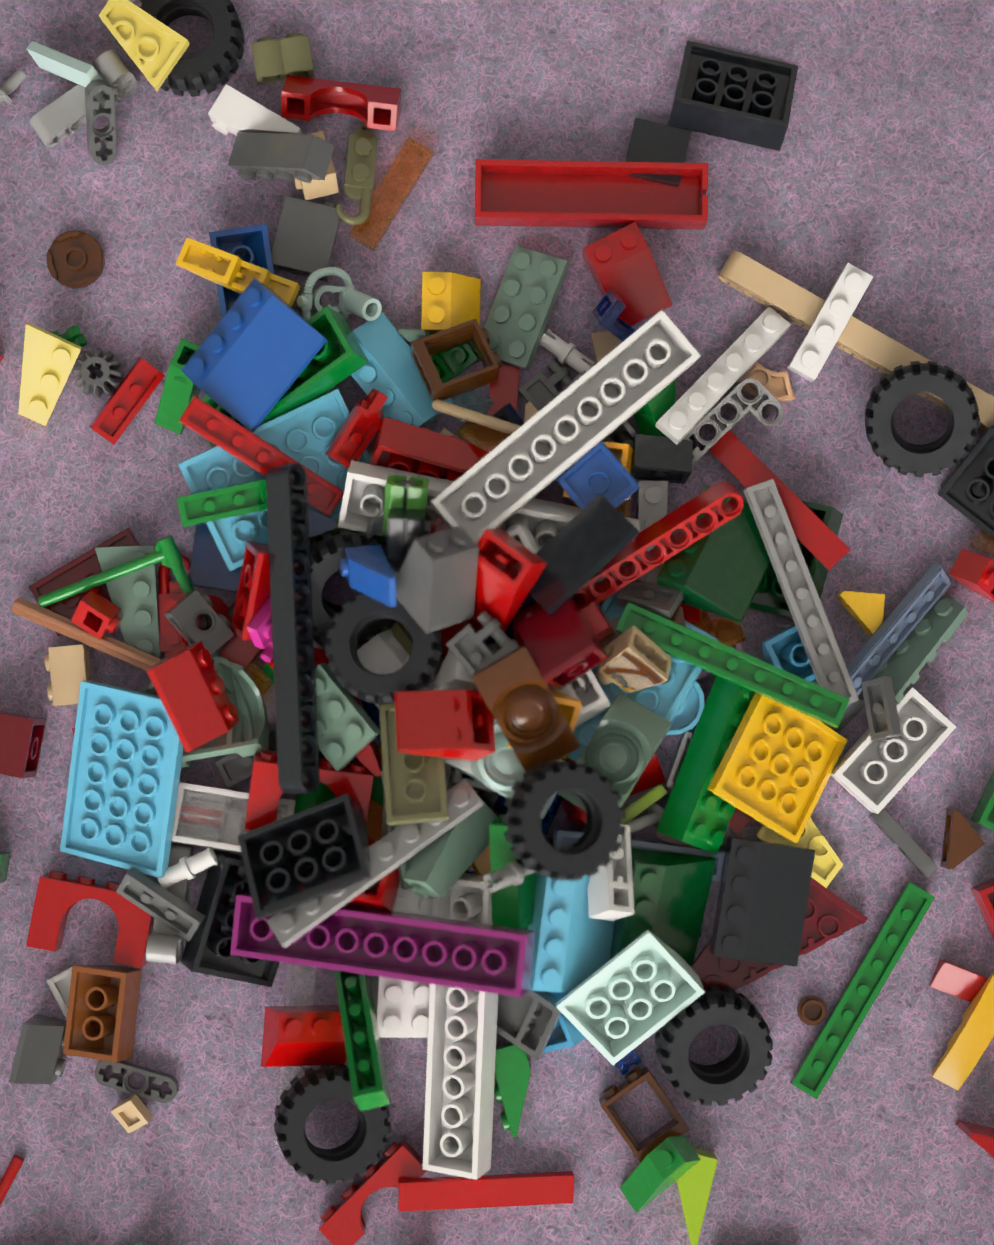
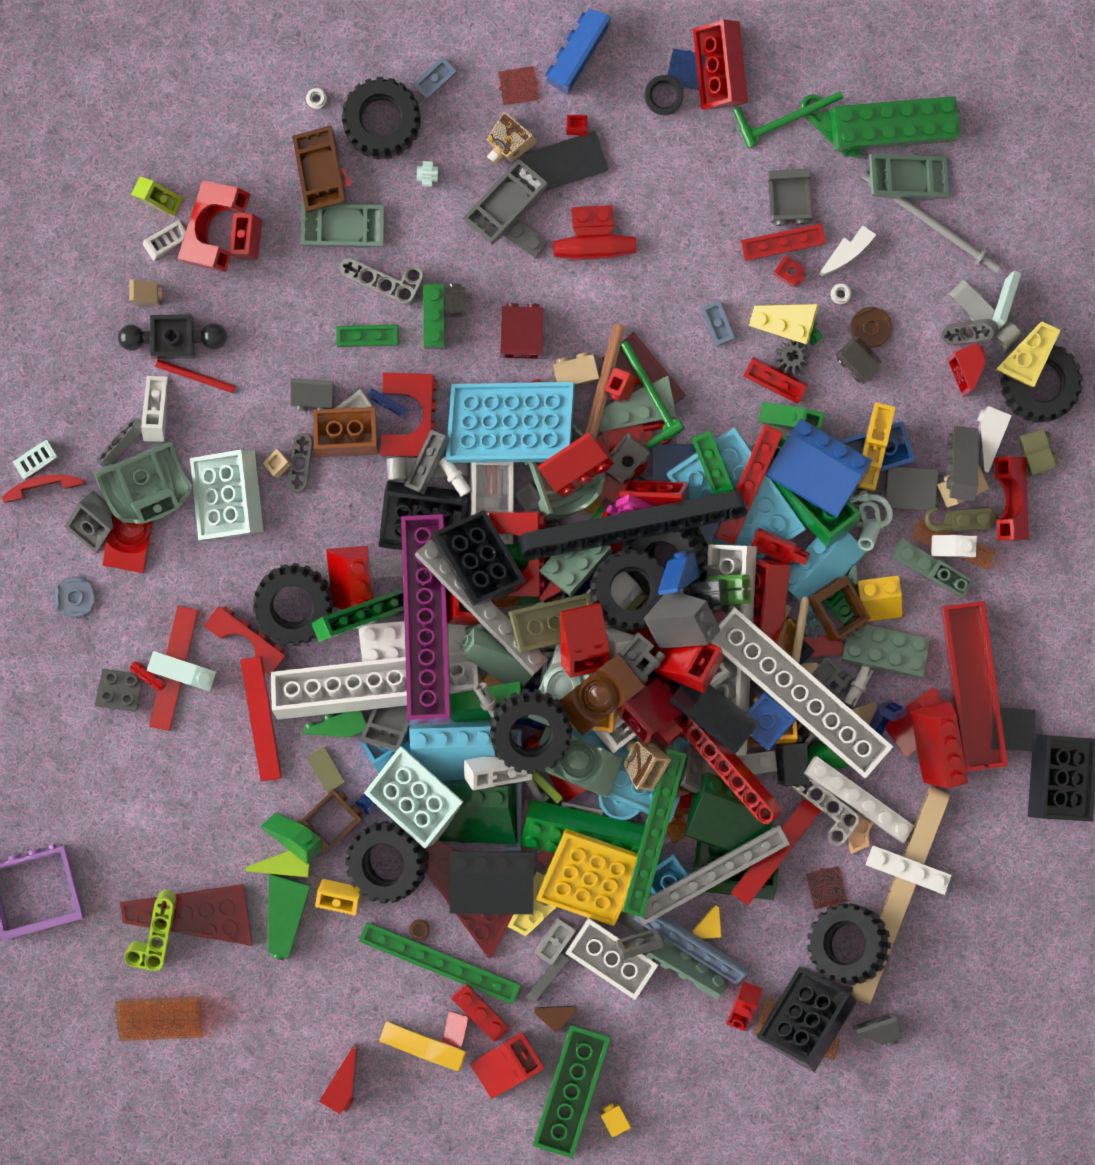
camera: 85 degrees right, 0 degrees up
none -> light aqua slope [190,450,264,540]
none -> green slope [268,874,311,961]
none -> olive tile [306,747,345,793]
none -> yellow brick [315,879,362,916]
none -> clear blue tile [368,388,409,419]
none -> red plate [451,983,509,1042]
none -> light grey hinge [534,917,576,965]
none -> sand blue plate [700,300,735,347]
none -> clear red piece [806,866,847,909]
none -> white plate [830,284,851,304]
none -> clear smoke brick [835,335,885,384]
none -> sand green slope [891,539,974,599]
none -> red slope [910,701,968,788]
none -> white slope [931,535,977,558]
none -> red slope [947,343,987,397]

